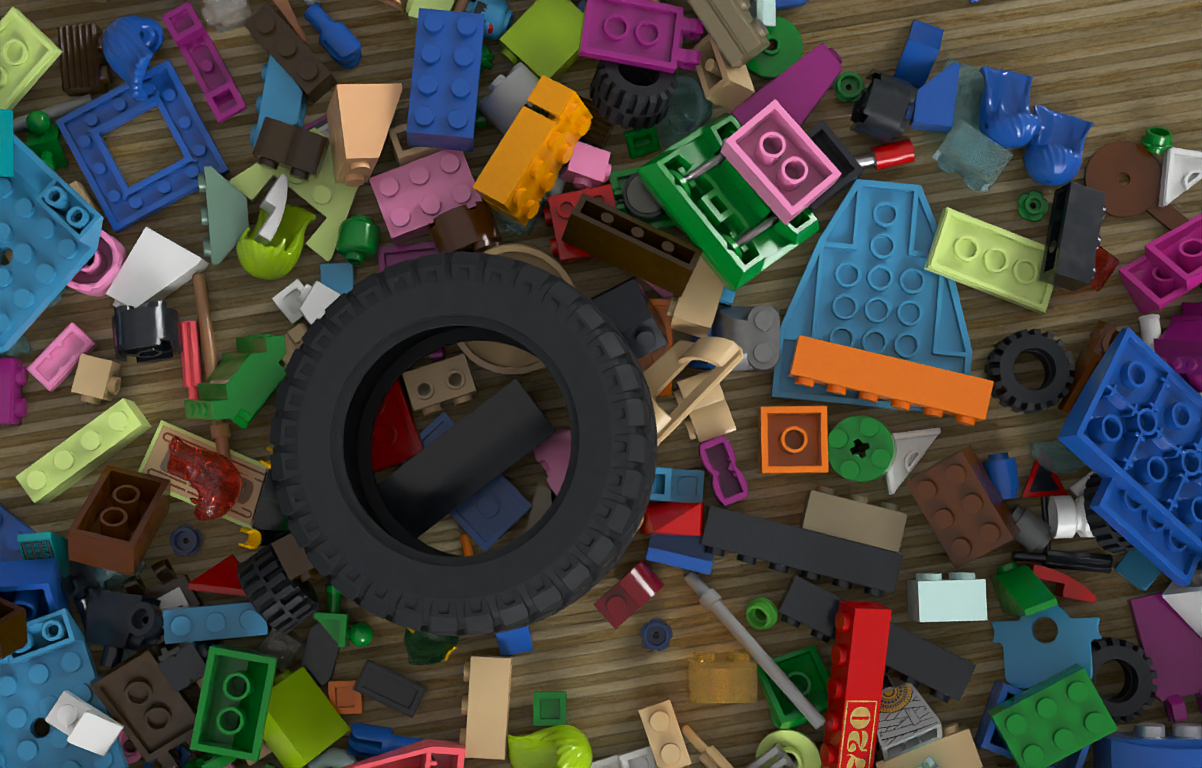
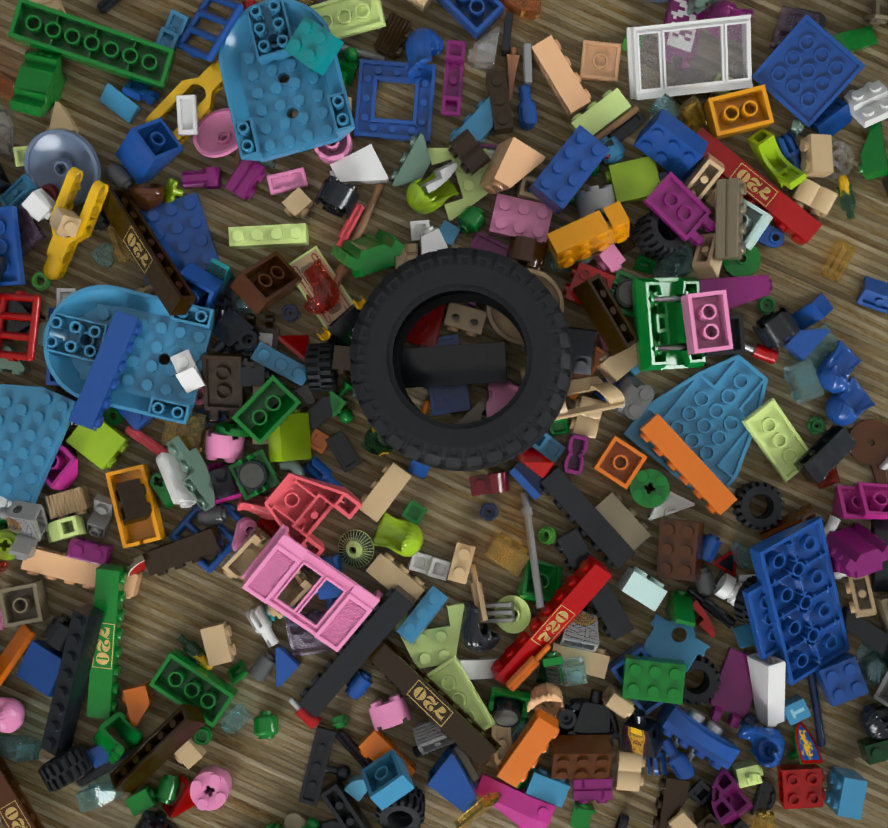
camera: 30 degrees right, 5 degrees up
none -> green slope [549,418,569,436]

